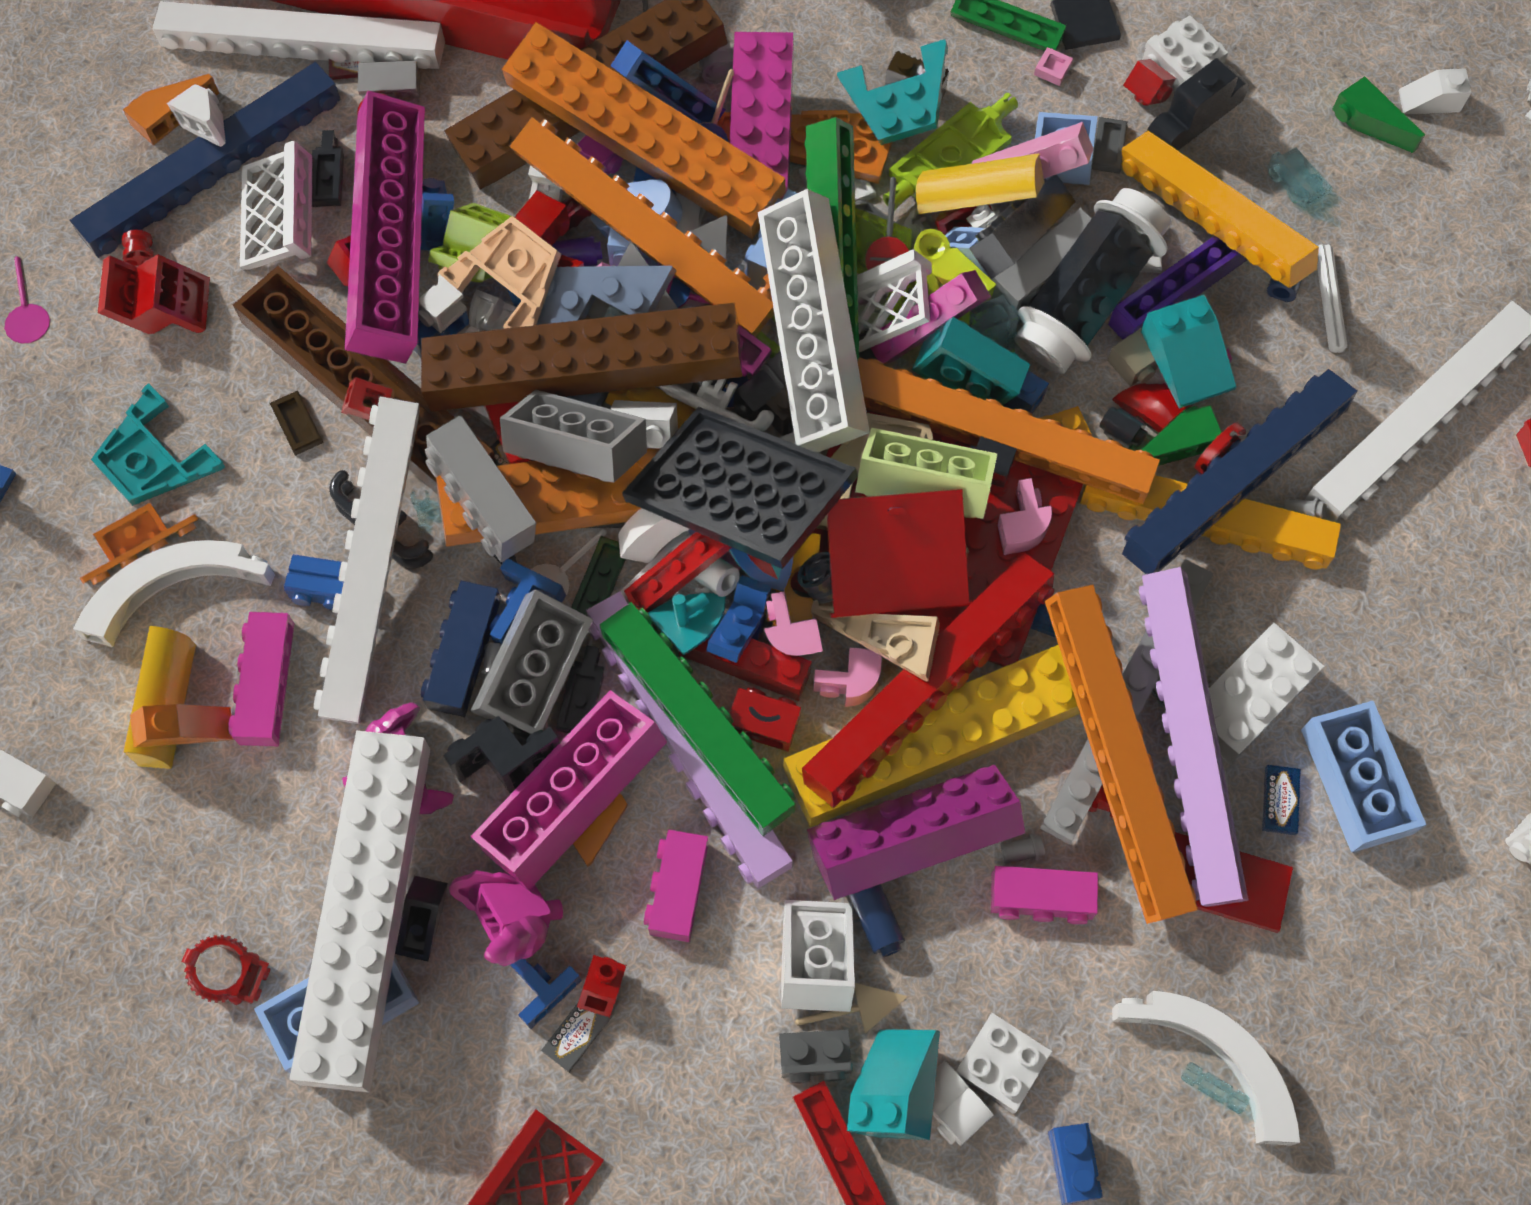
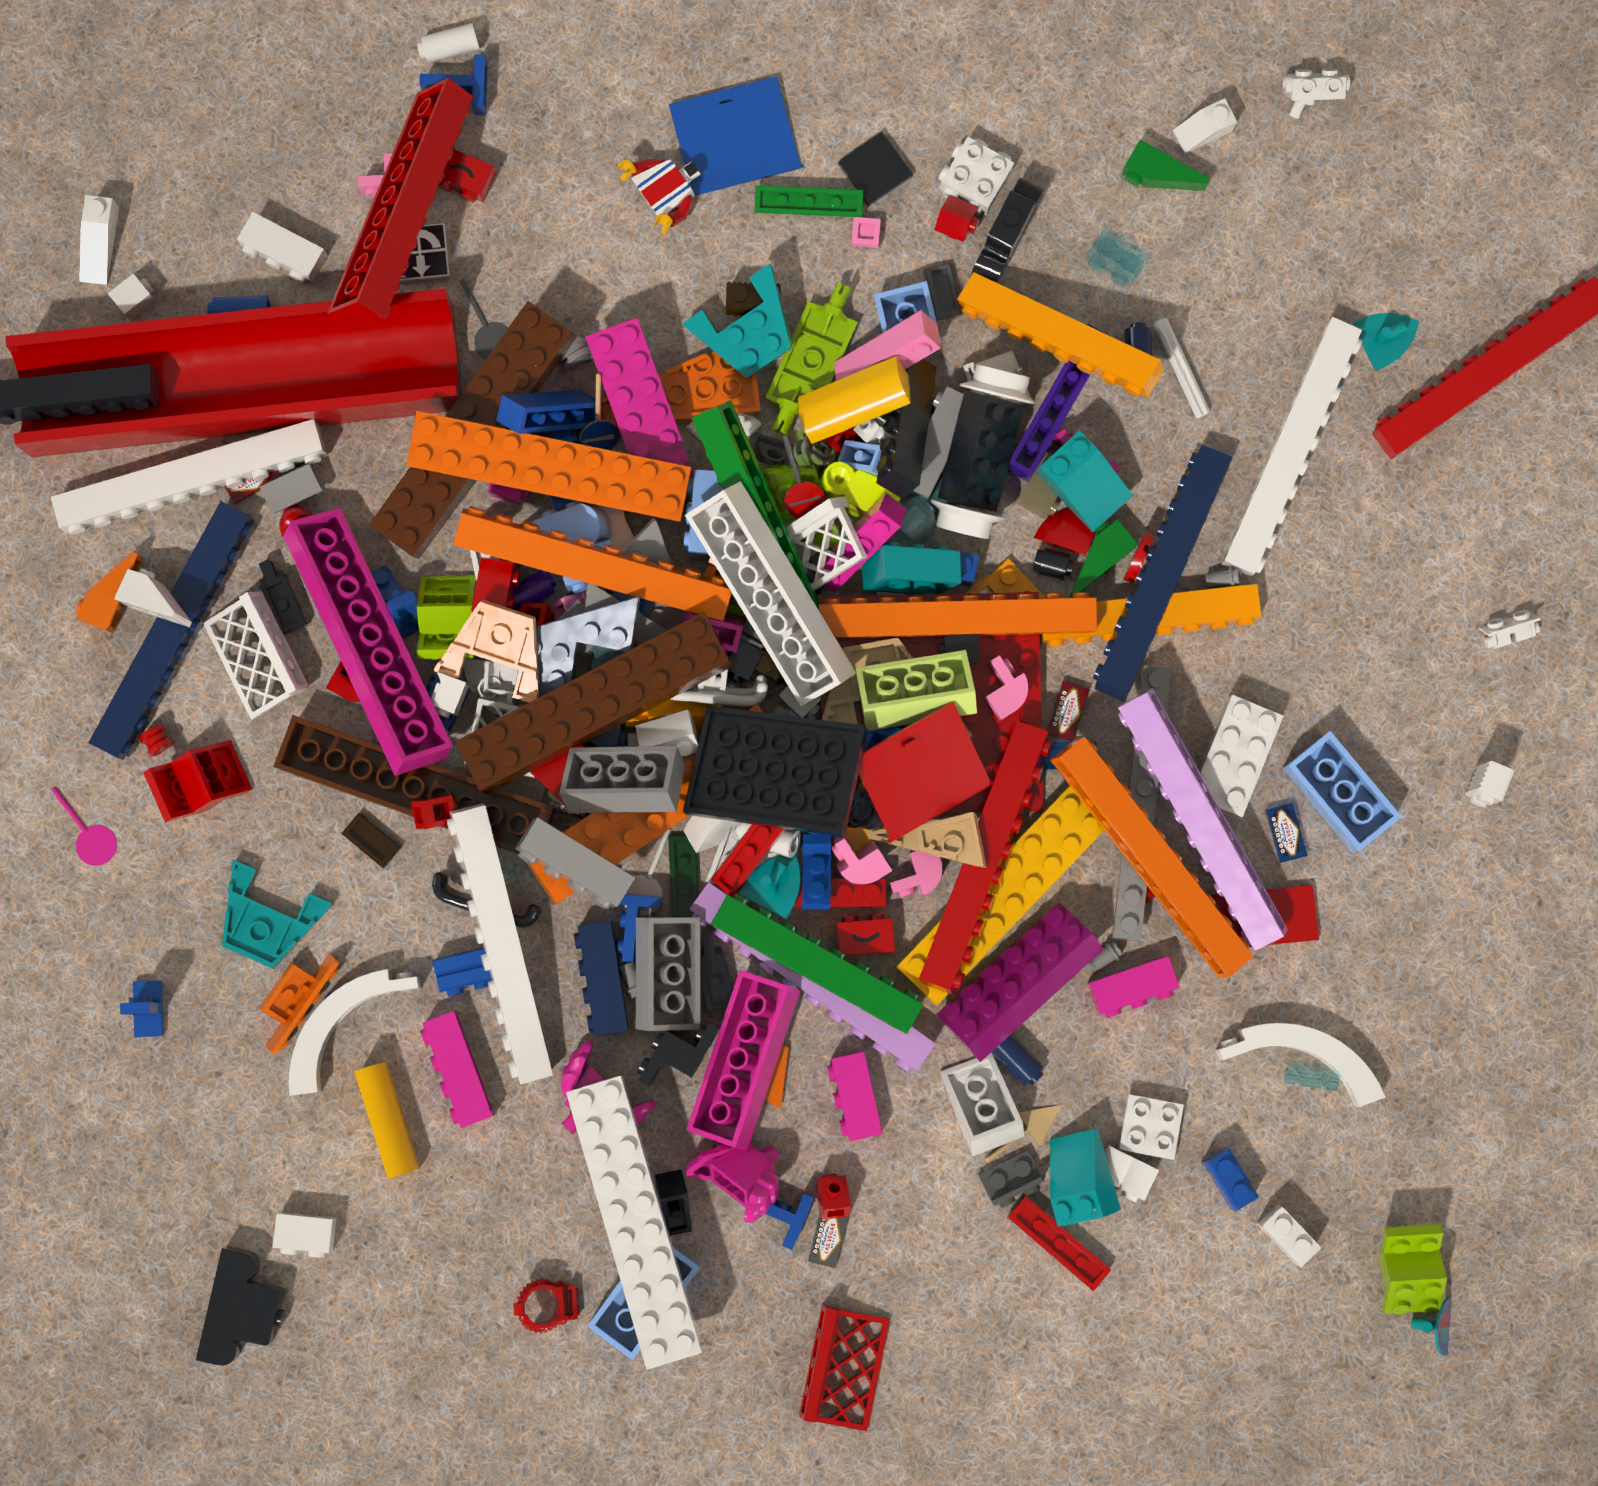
camera: 25 degrees left, 15 degrees up
orange slope [130,704,234,748] -> none
none -> tile [1047,681,1089,742]

